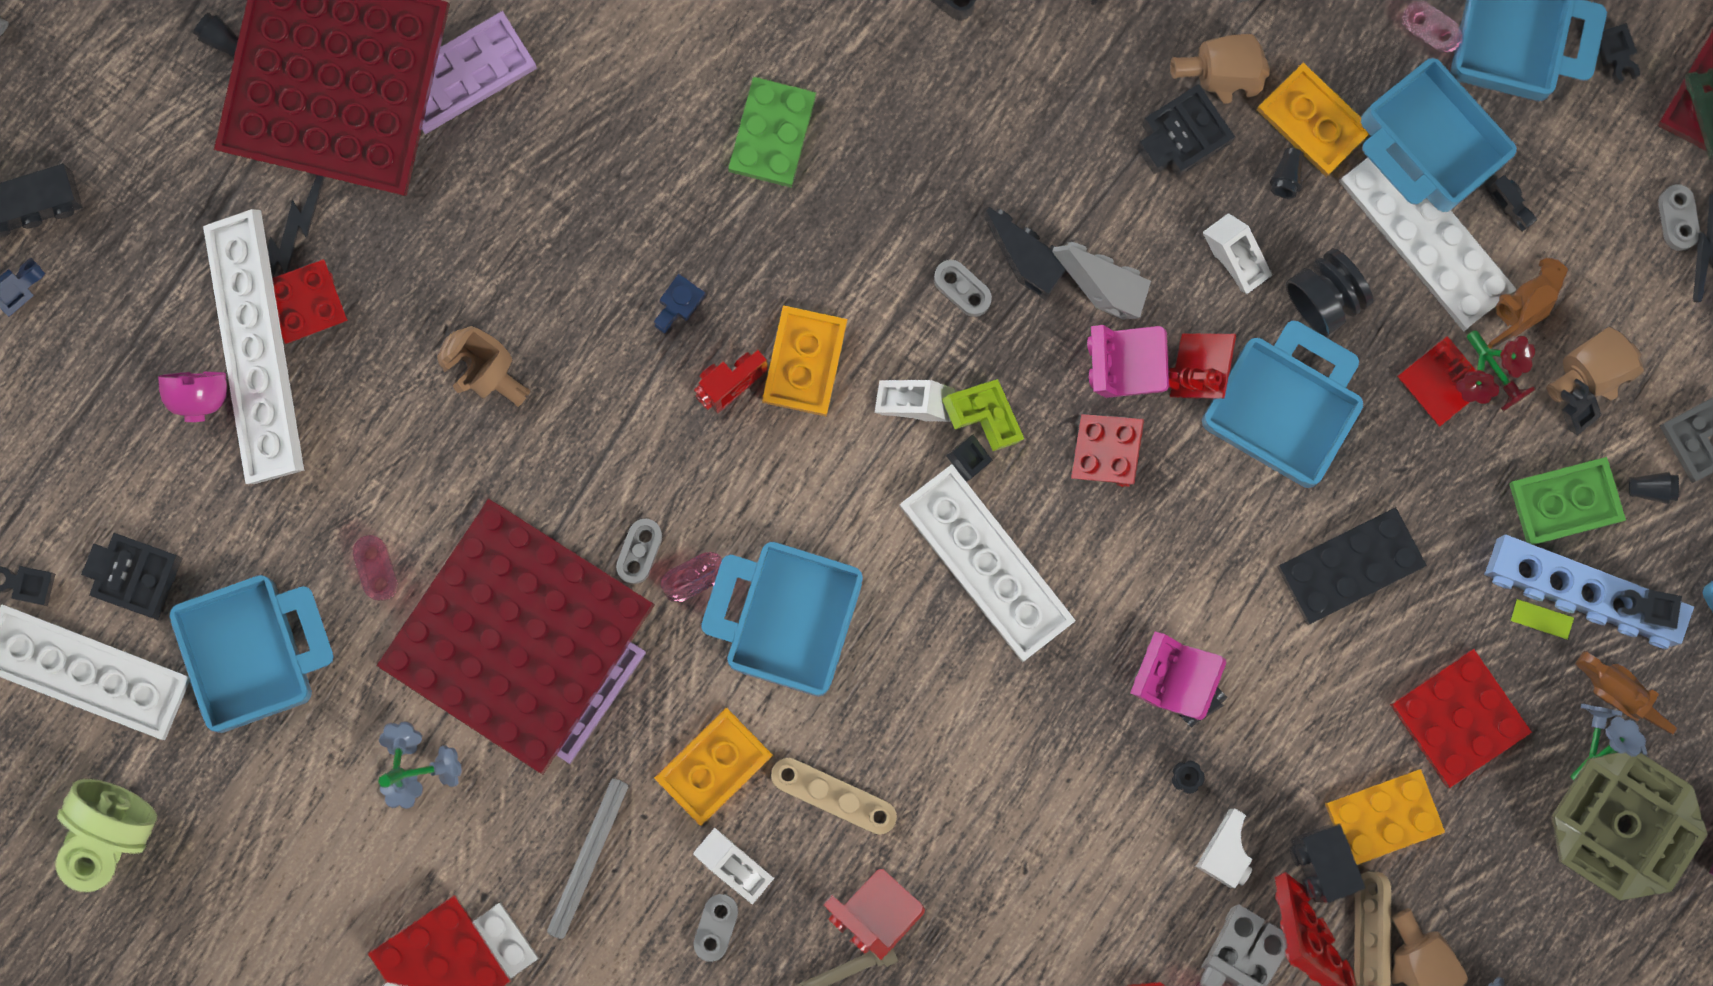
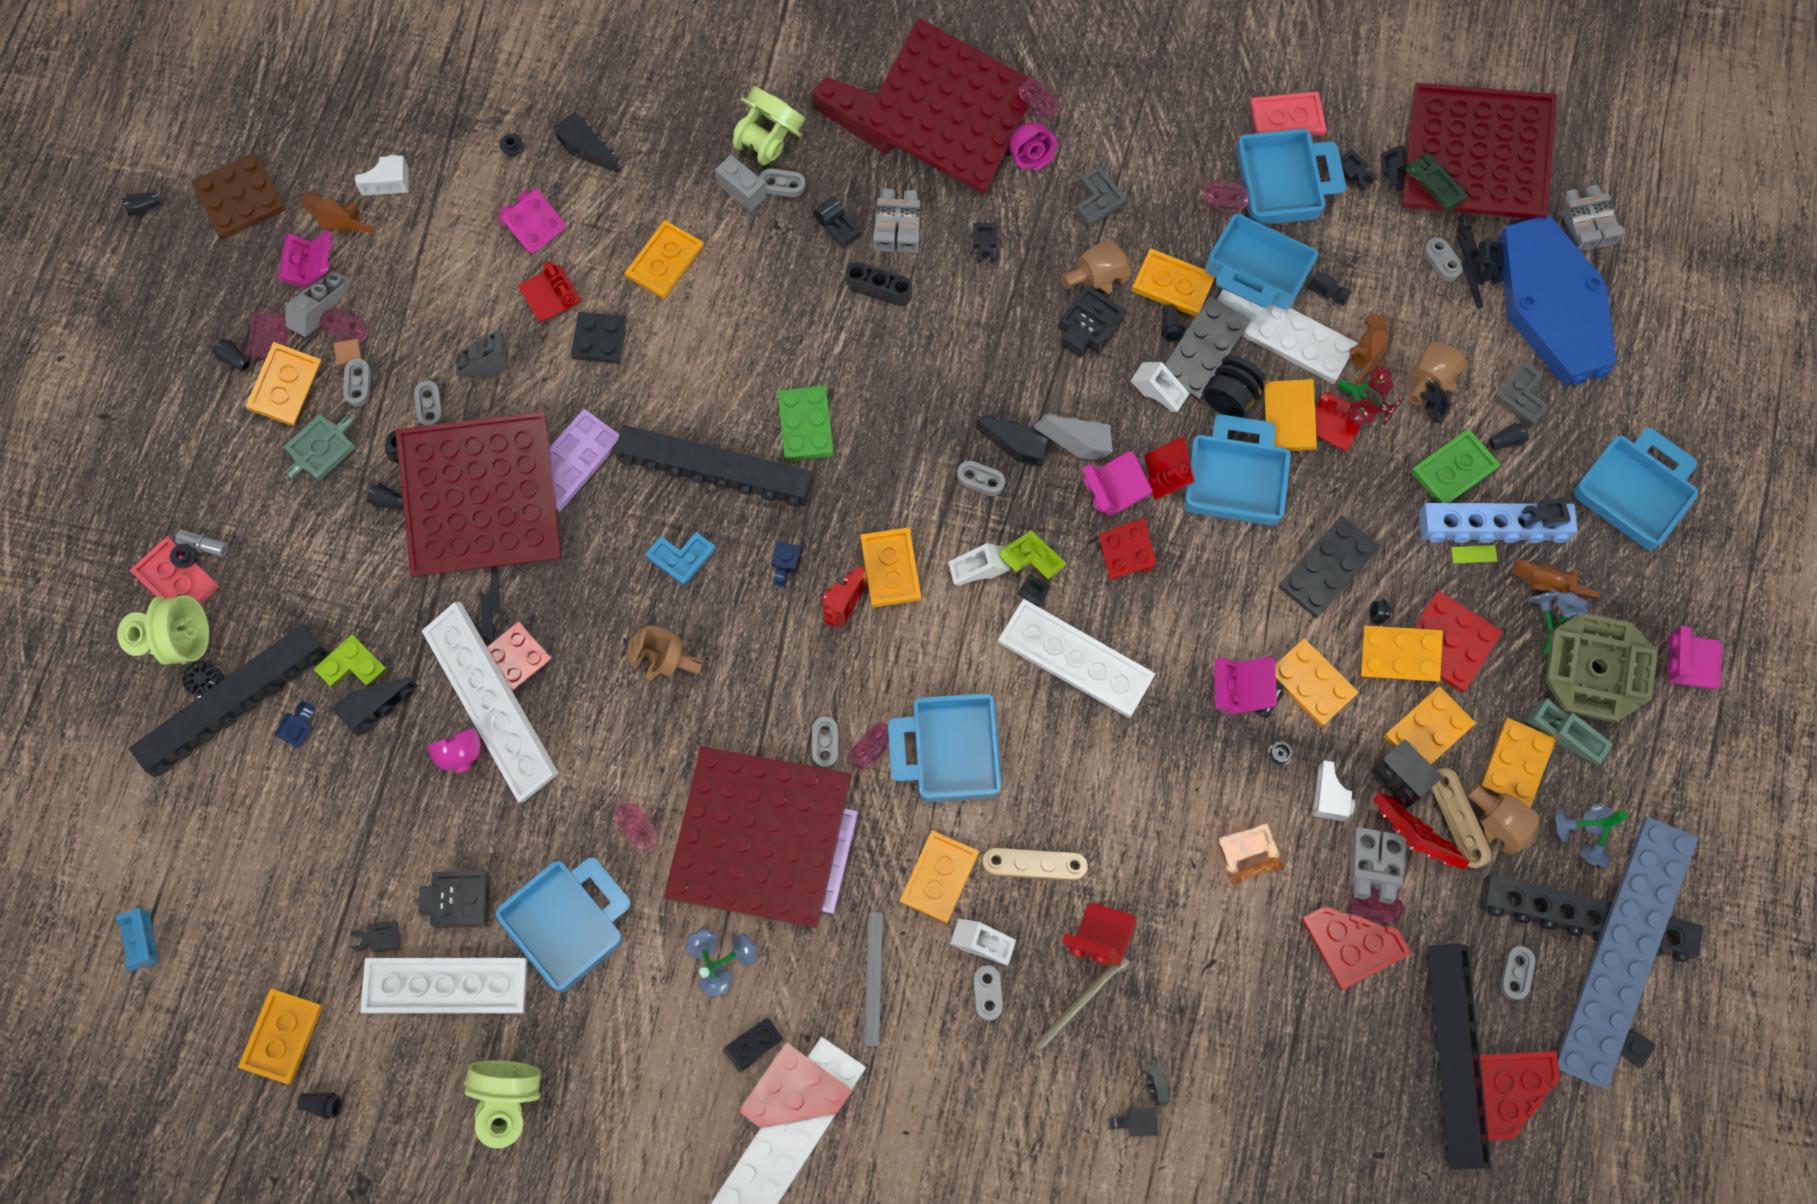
camera: 15 degrees left, 10 degrees down
none -> lime plate [314,635,388,688]
none -> black slope [332,677,418,736]
none -> black brick [614,425,813,507]
none -> dark azure plate [645,532,716,587]
none -> black plate [723,1017,783,1073]
none -> plate [1165,296,1251,401]
none -> clear orange plate [1217,823,1283,885]
none -> light orange tile [1264,379,1317,451]
none -> light orange plate [1275,638,1359,728]
none -> light orange plate [1361,626,1443,682]
none -> black plate [1369,599,1391,624]
none -> black plate [1380,145,1408,191]
none -> light orange plate [1480,718,1556,808]
none -> sand green slope [1525,699,1613,765]

